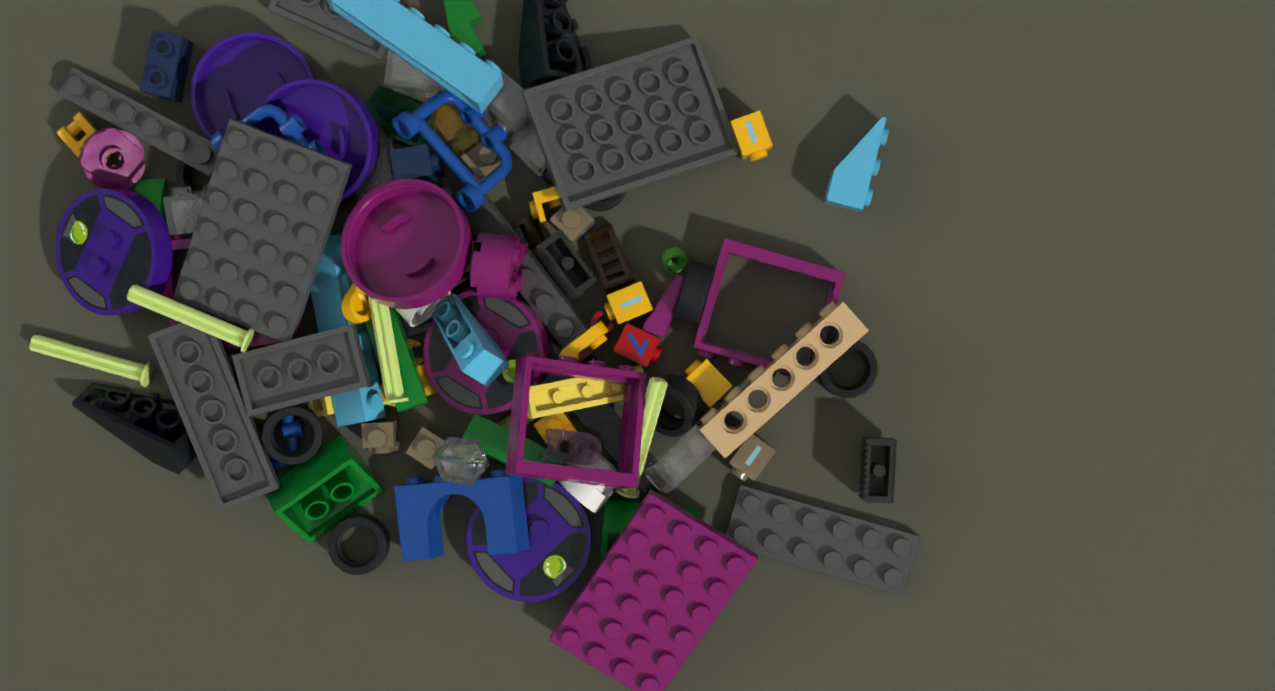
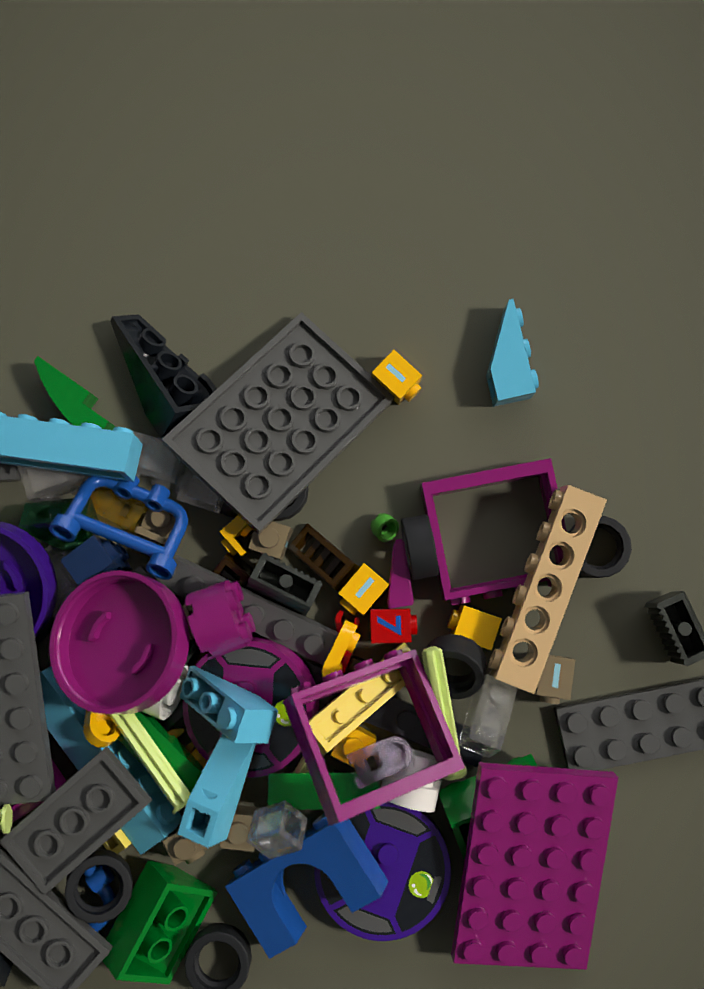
camera: 20 degrees left, 5 degrees down
none -> medium azure slope [177,733,256,848]

